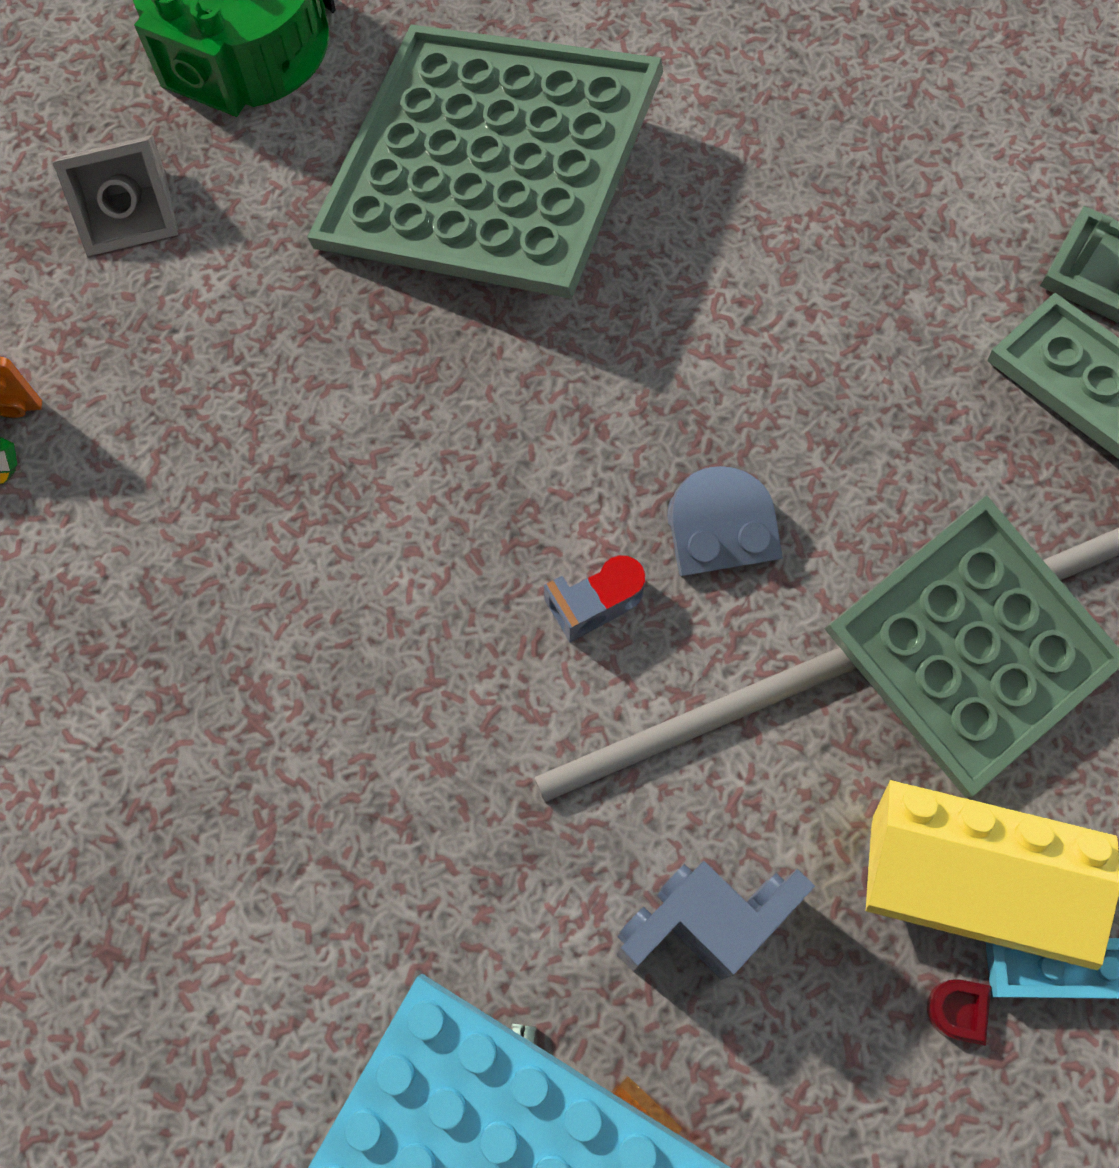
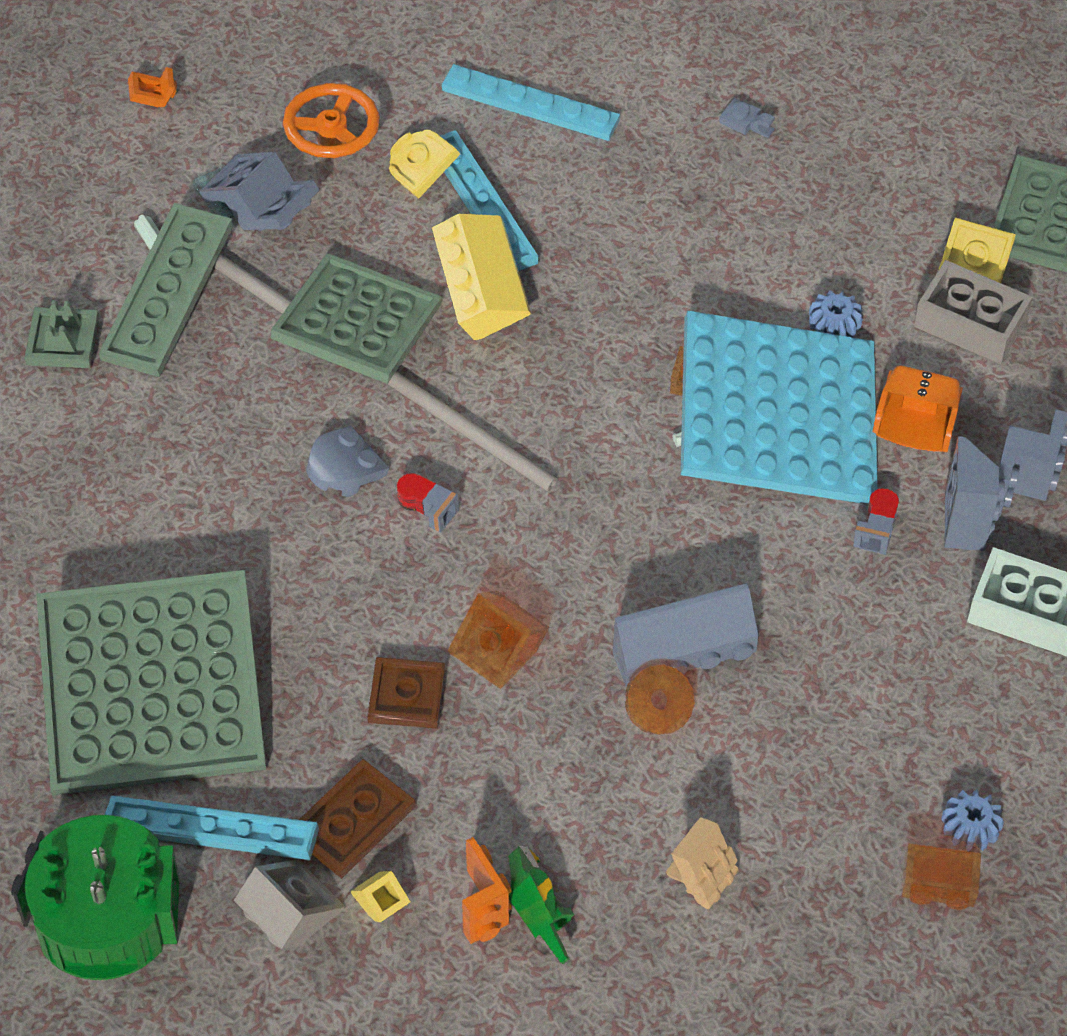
camera: 120 degrees left, 15 degrees down
sand blue bracket [617,861,815,980] -> none
dark red tile [927,979,991,1046] -> none
none -> medium azure tile [105,795,319,860]
none -> reddish brown plate [299,759,416,879]
none -> light yellow brick [350,871,410,922]
none -> reddish brown plate [367,657,445,729]
none -> clear orange slope [447,590,550,689]
none -> sand blue slope [613,583,759,687]
none -> clear orange tile [625,665,695,735]

